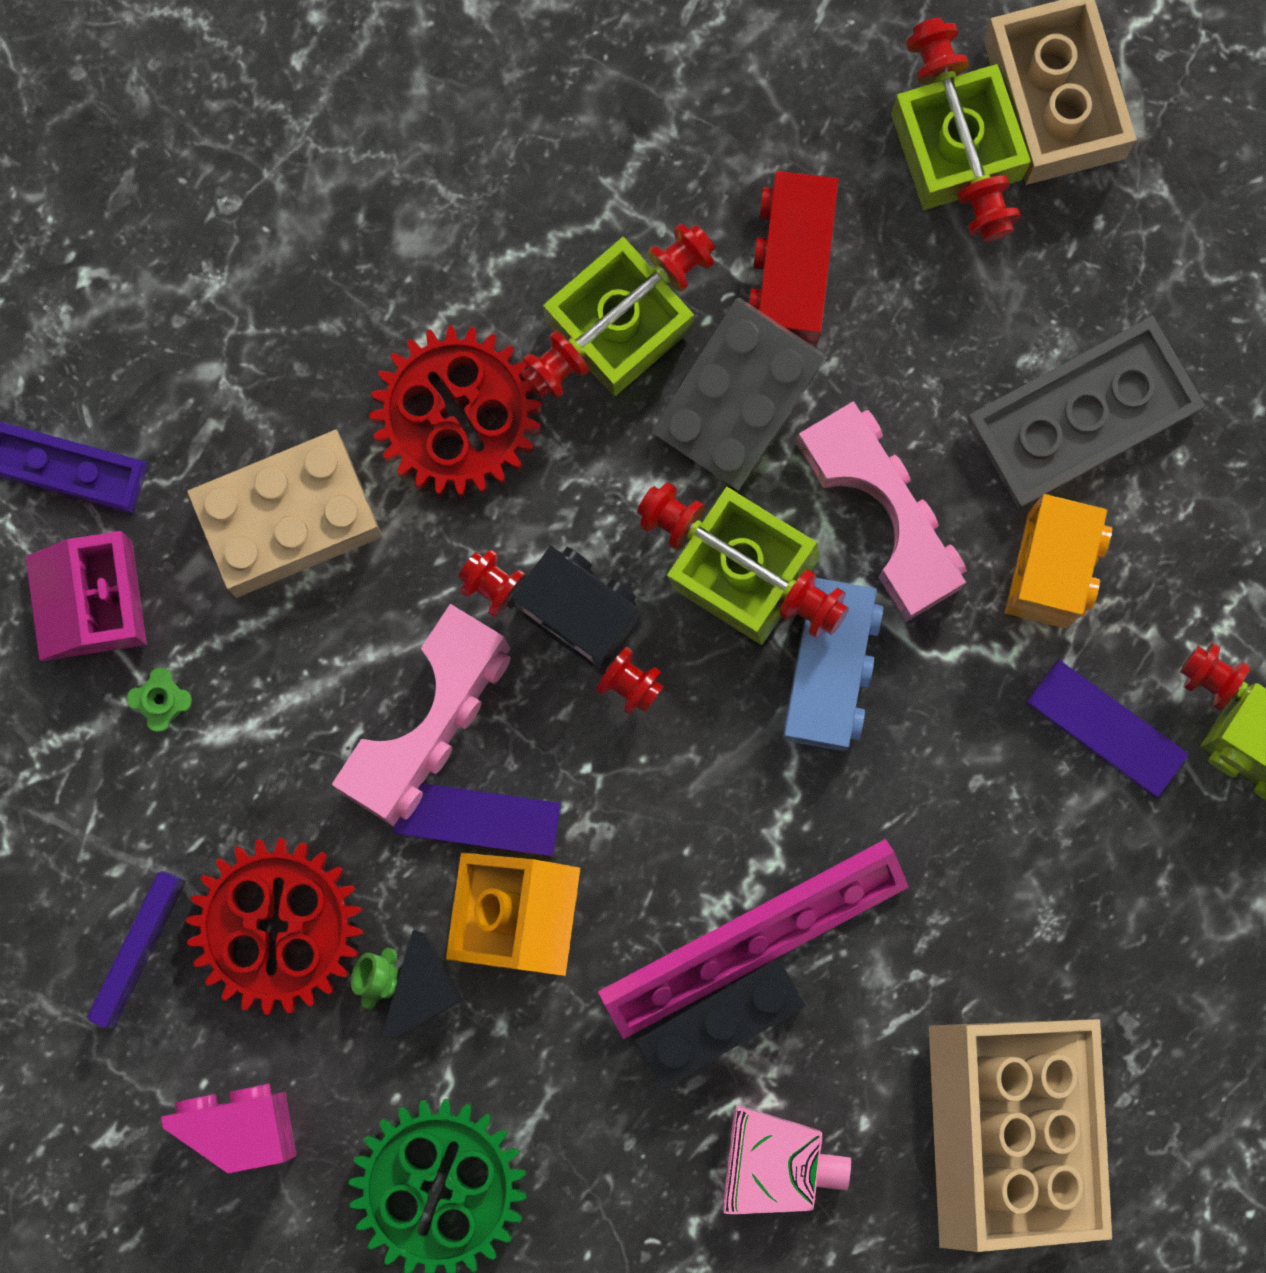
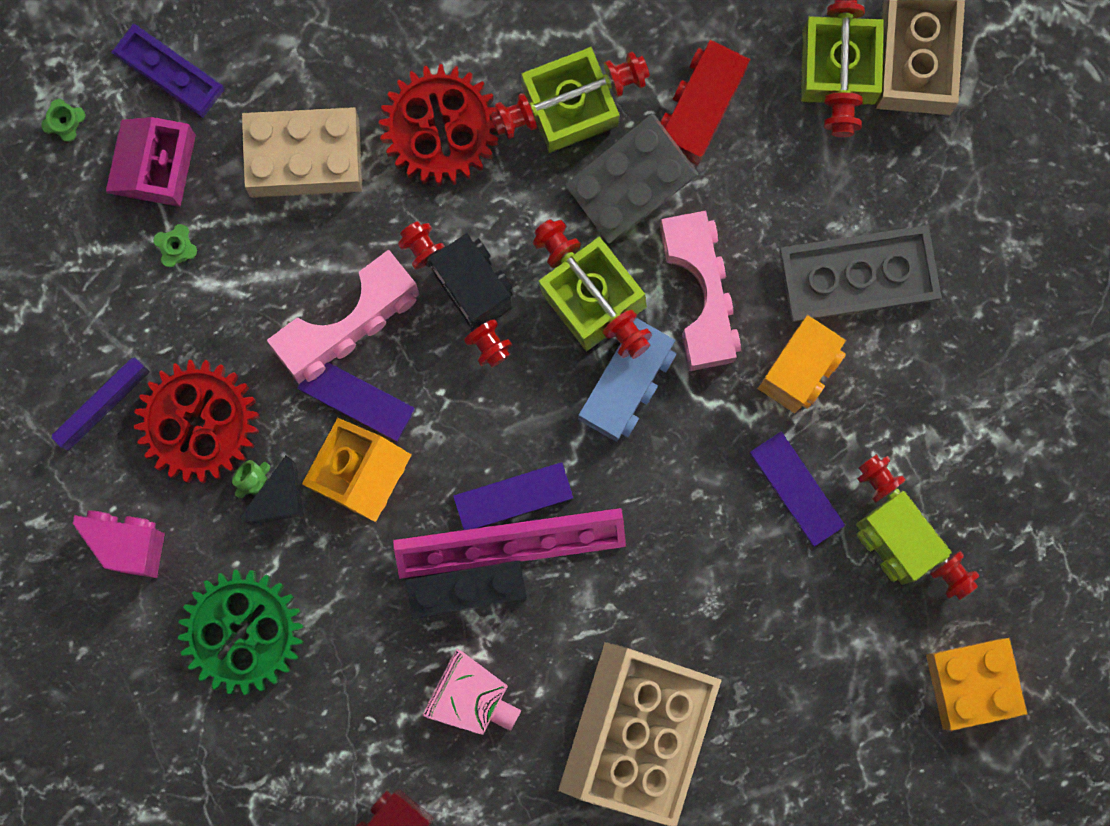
camera: 15 degrees right, 0 degrees up
none -> dark purple tile [454,462,573,530]

